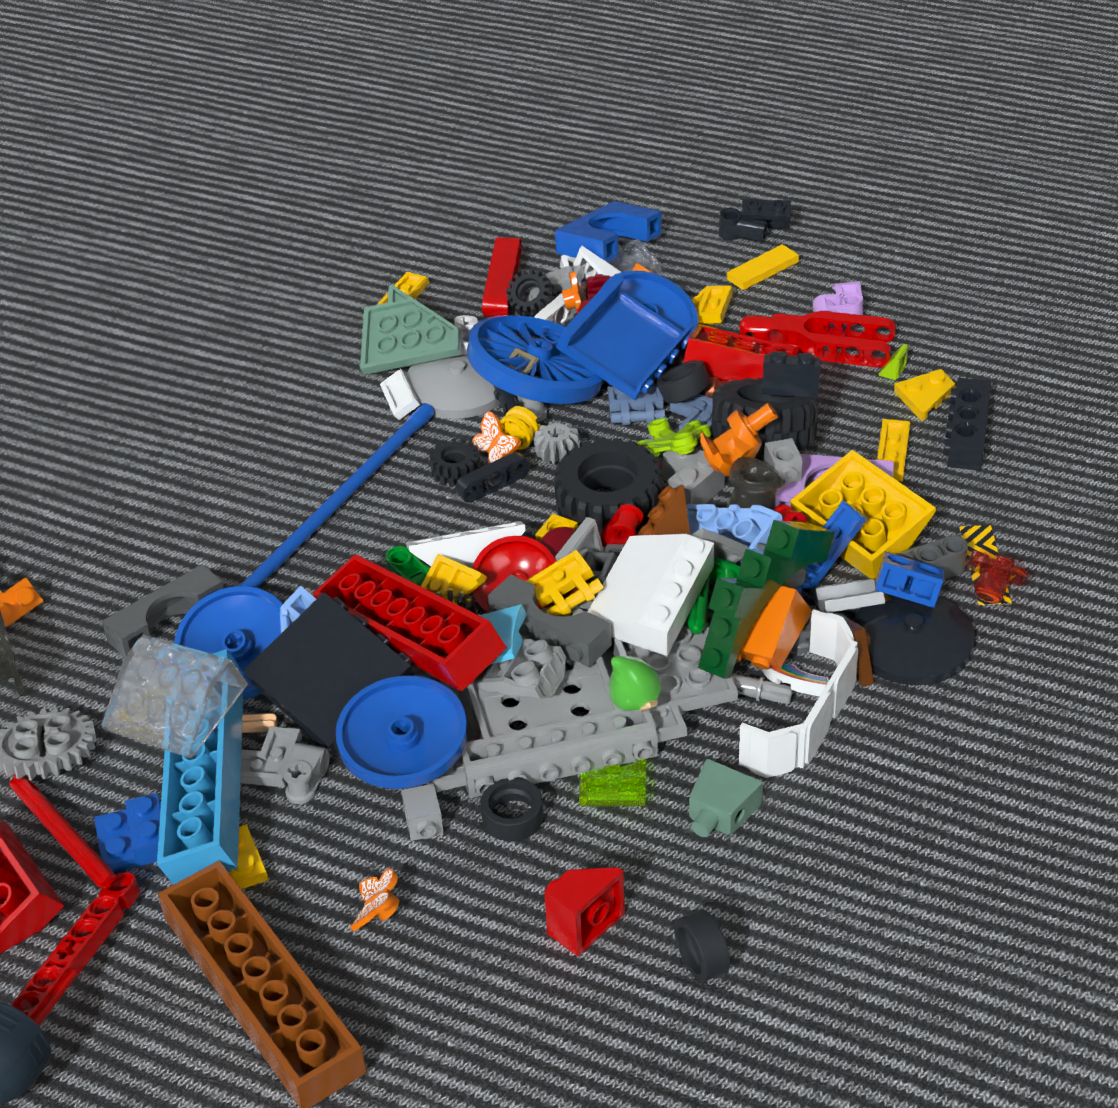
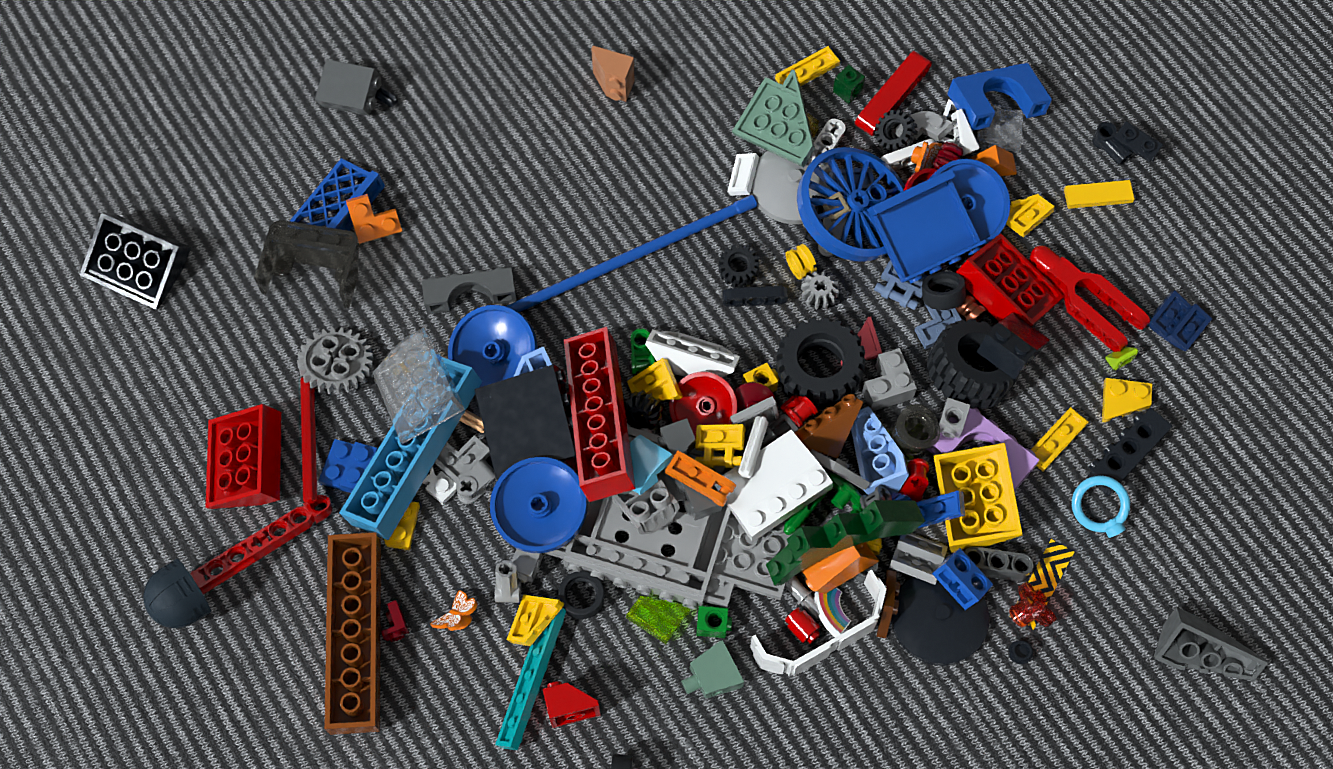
camera: 30 degrees right, 25 degrees up
orange animal [472,411,521,463] -> none
bright green hat [609,656,661,712] -> none
lime plant [636,418,712,457] -> none
orange piece [700,403,778,477] -> none
lavender piece [813,281,863,327] -> none
none -> dark red bracket [381,600,409,642]
none -> white plate [423,467,457,505]
none -> light grey piece [495,560,521,603]
none -> teal plate [495,608,566,751]
none -> yellow wing [507,595,564,646]
none -> nougat slope [591,46,635,102]
none -> orange plate [665,451,736,507]
none -> green brick [696,606,732,638]
none -> white axle [738,416,768,478]
none -> red brick [785,607,821,644]
none -> dark green brick [833,64,865,104]
none -> black plate [1008,640,1033,665]
none -> medium azure piece [1072,476,1130,538]
none -> dark blue slope [1147,290,1212,351]

